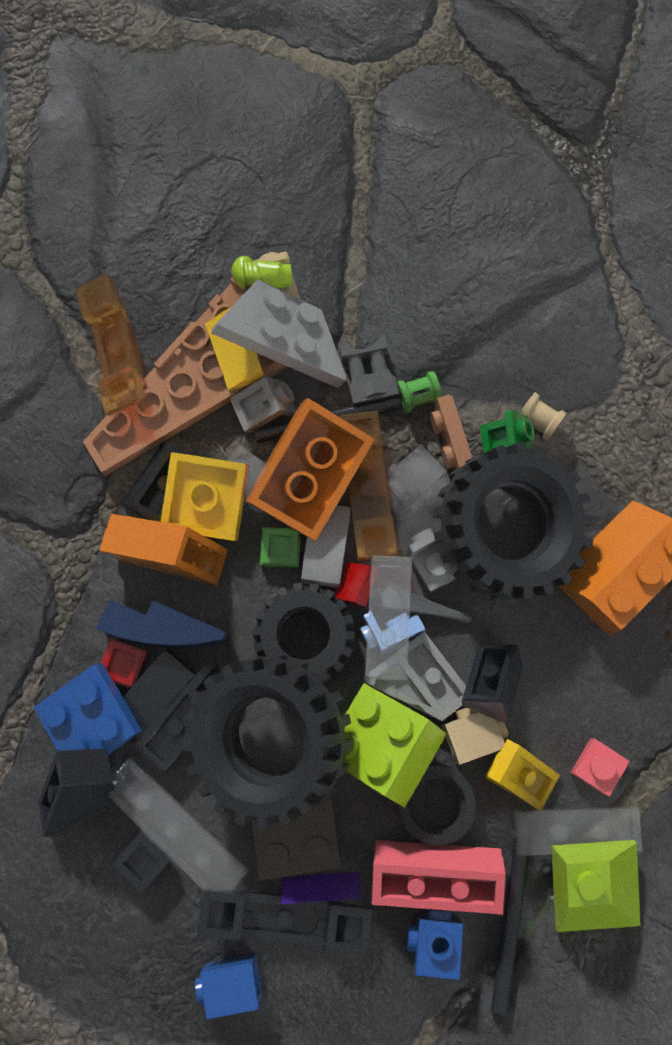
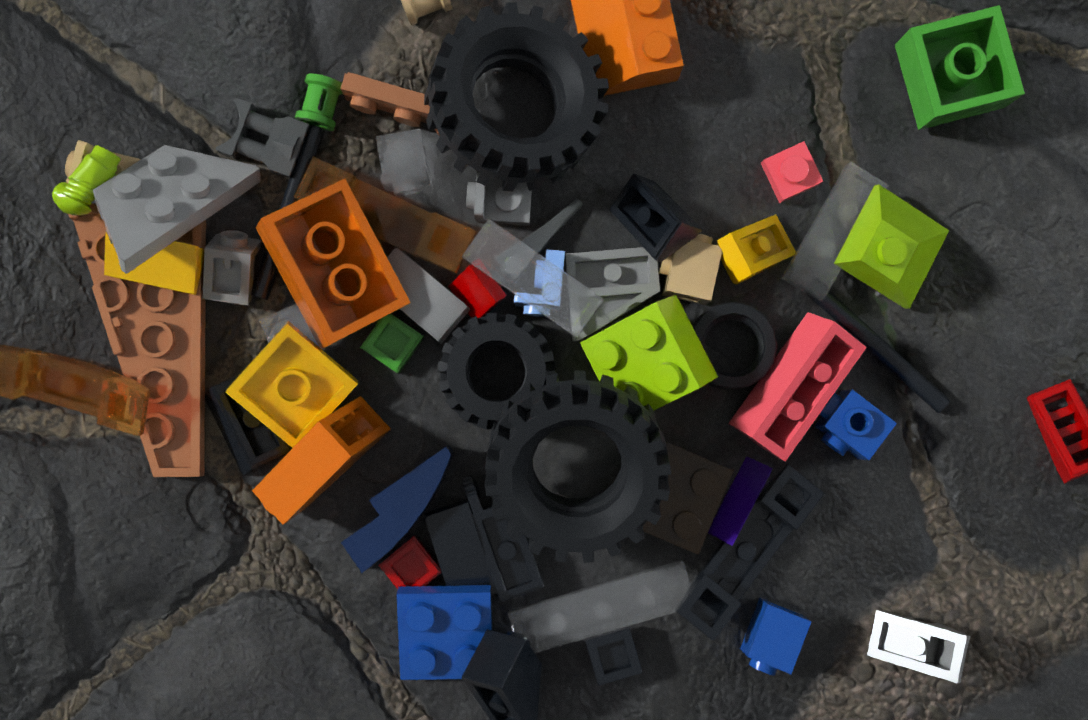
camera: 65 degrees left, 10 degrees up
green bracket [480,409,534,452] -> none

